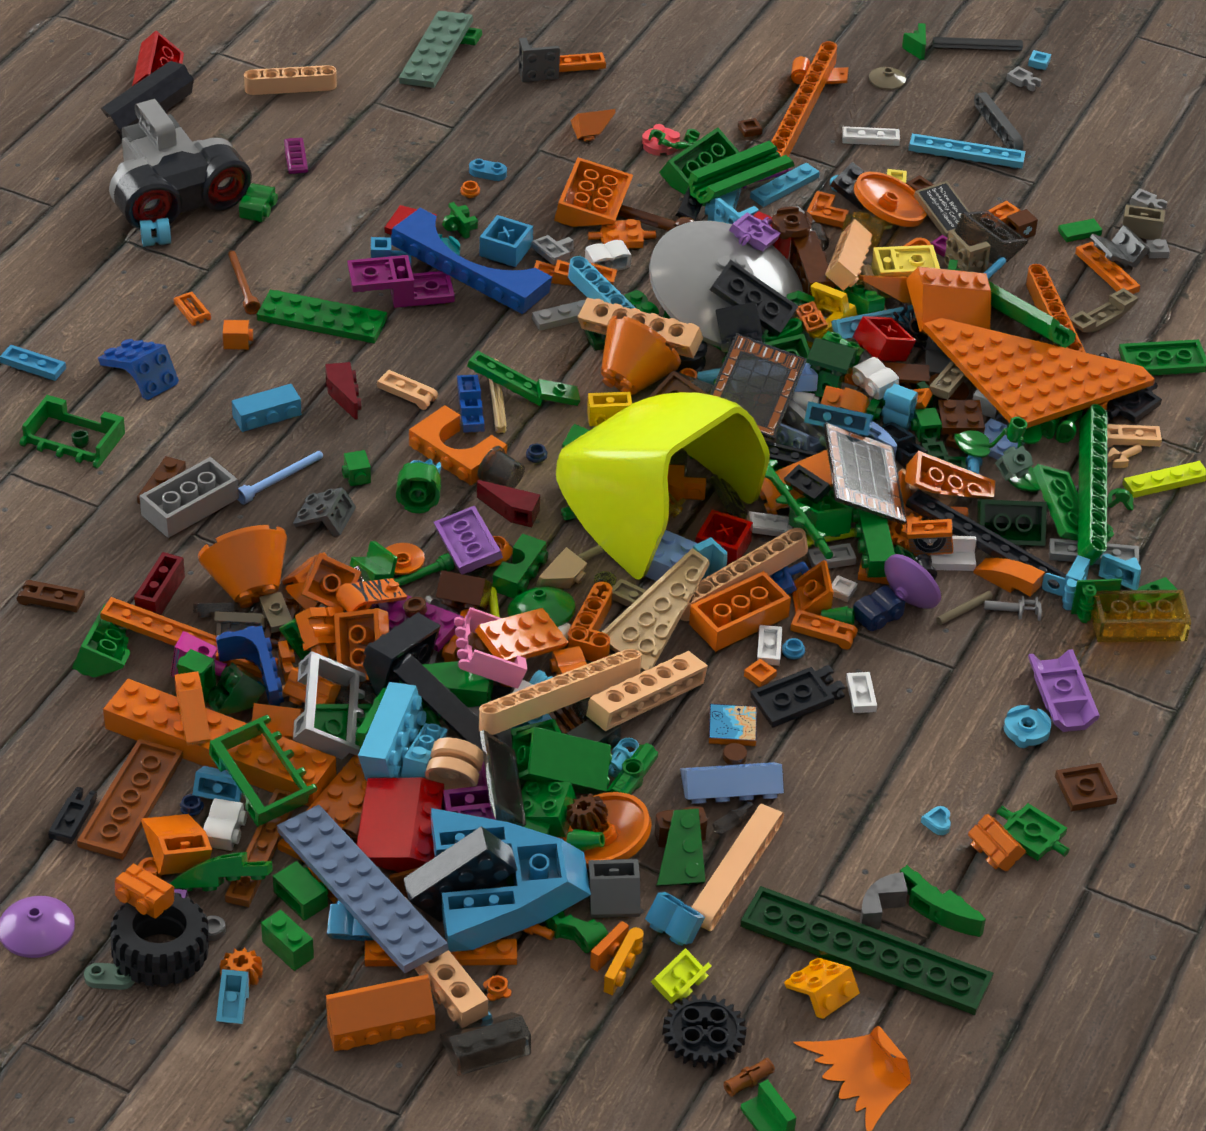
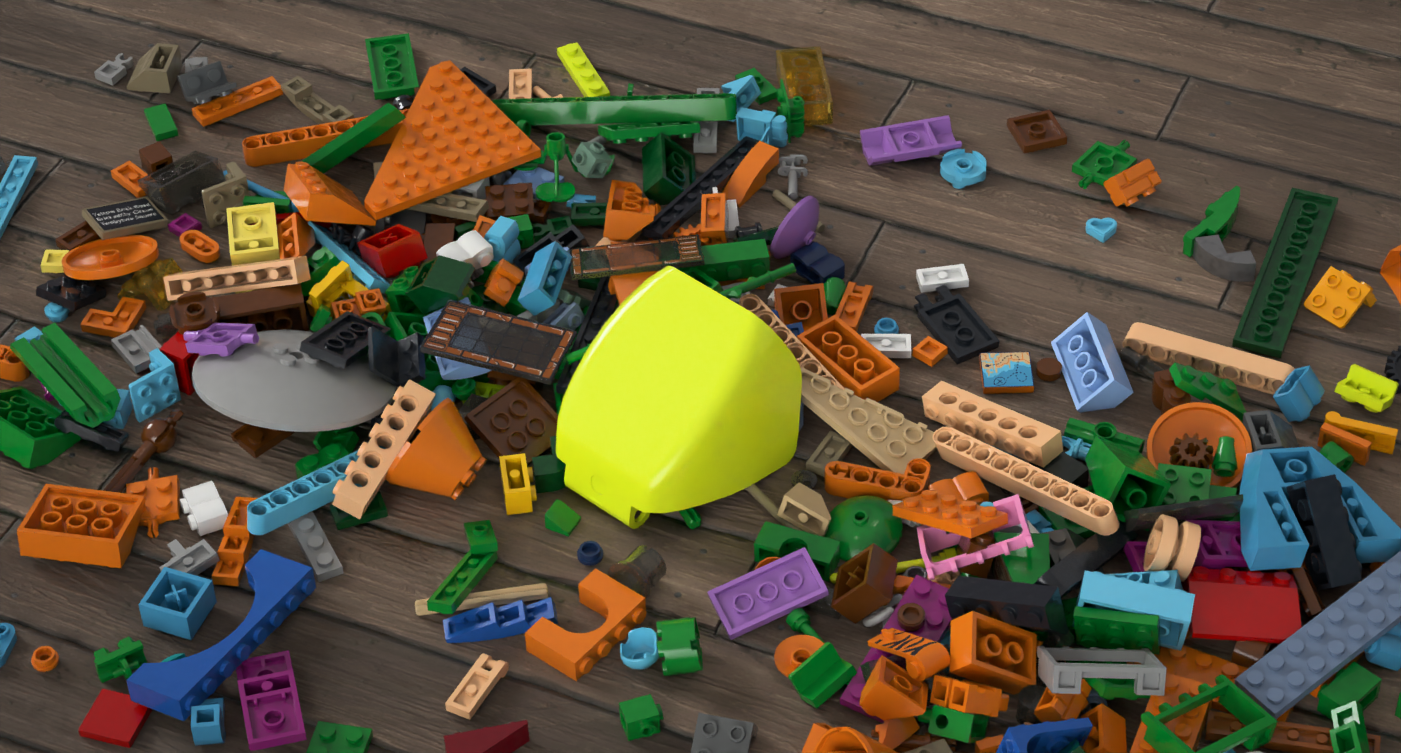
camera: 90 degrees left, 0 degrees up
dark red slope [477,480,540,528] -> none

